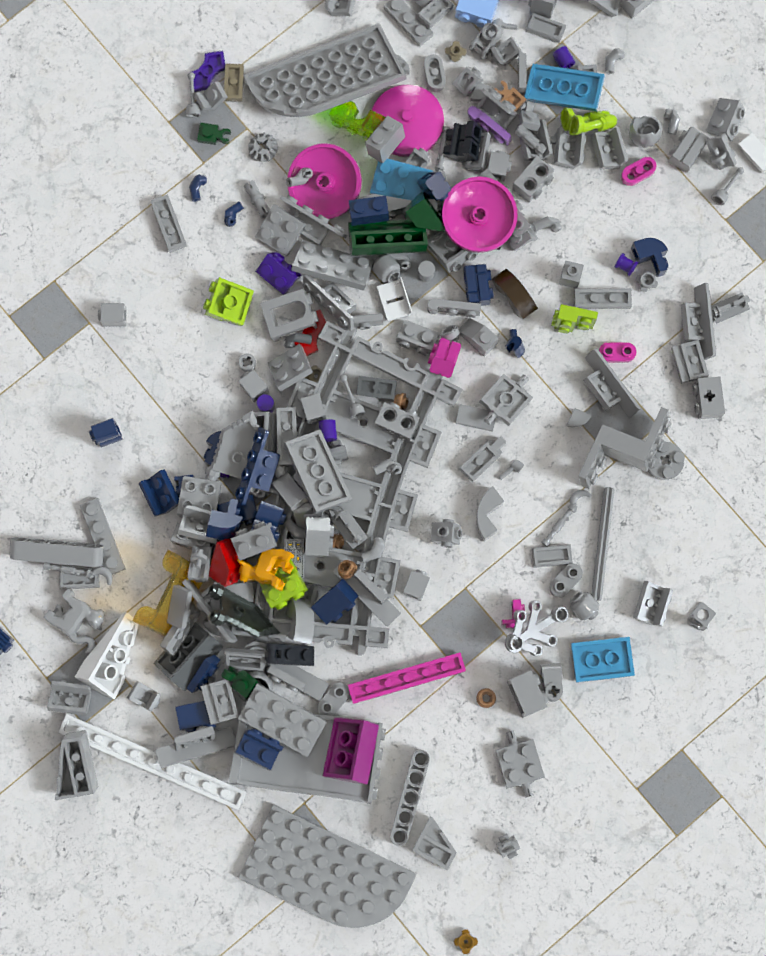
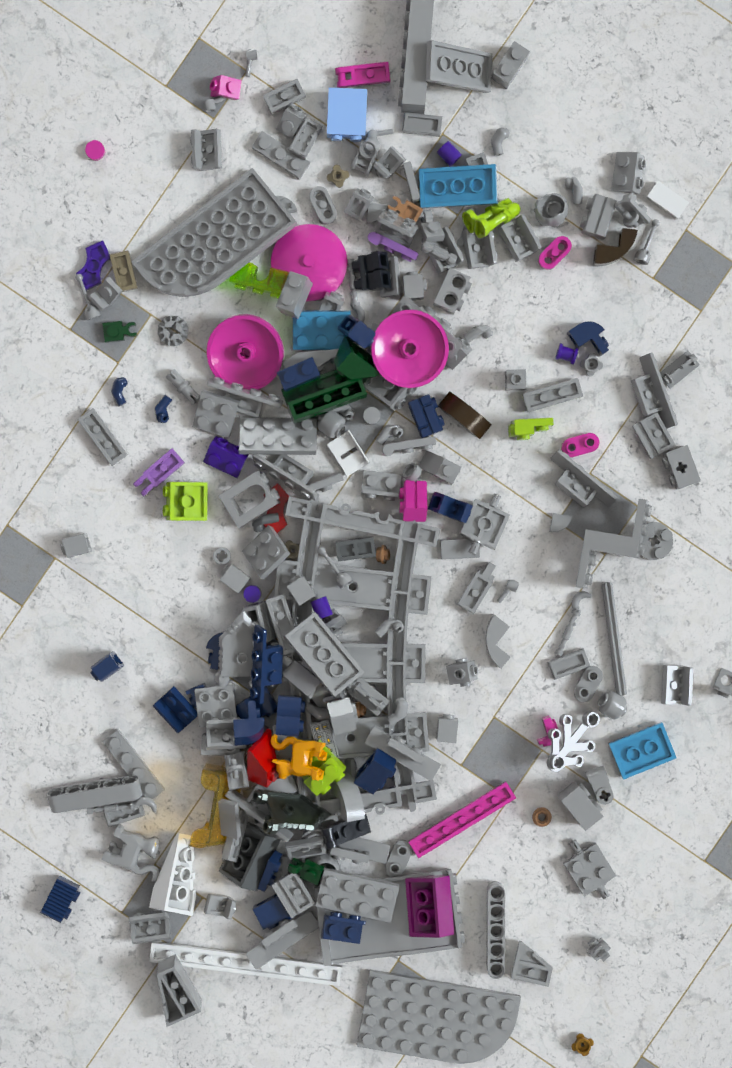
camera: 20 degrees left, 10 degrees up
light grey bracket [231,521,277,560] -> none
light grey arm [286,168,313,187] -> none
medium nougat plate [338,560,357,579] -> none
light grey brick [375,402,420,442] -> none
dark blue piece [505,329,525,358] -> none
none -> medium lavender hinge [133,448,185,497]
none -> light grey arm [375,425,403,445]
none -> dark blue brick [428,491,473,523]
none -> dark brown brick [593,228,638,267]

